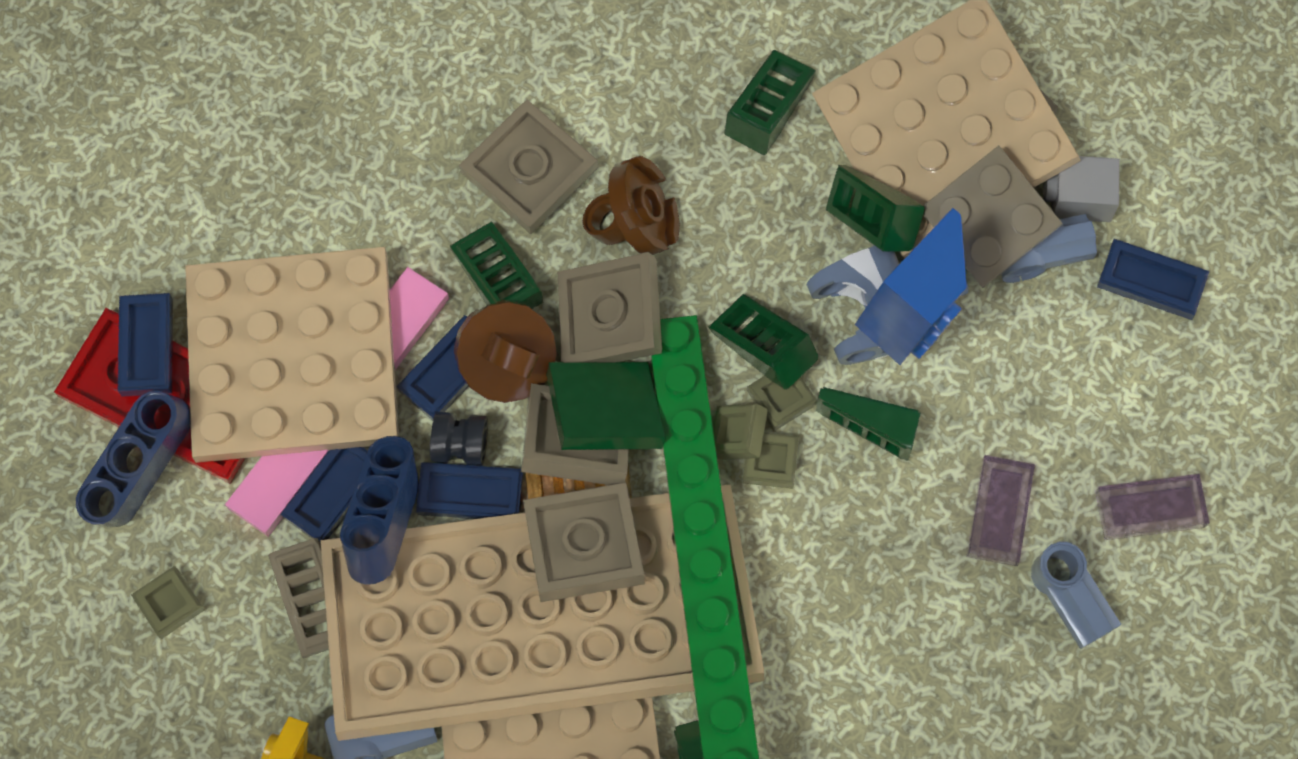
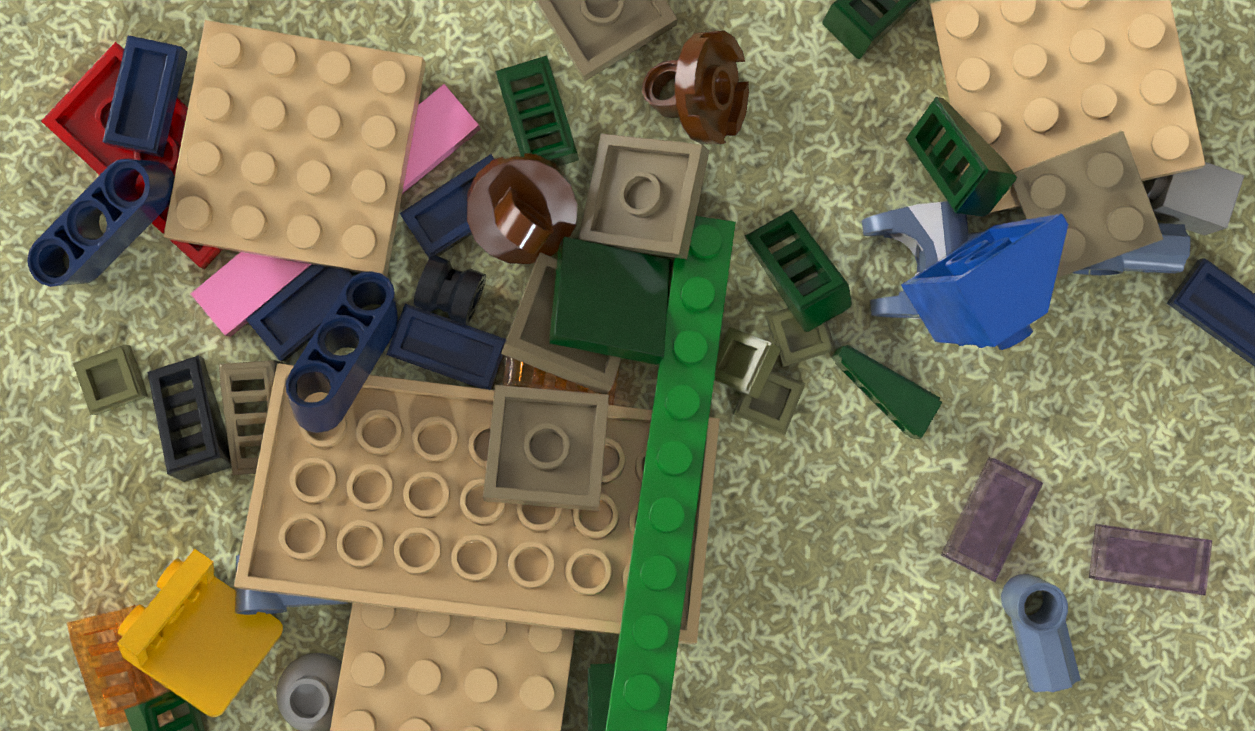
camera: 15 degrees right, 15 degrees up
none -> black slope [147,355,232,482]

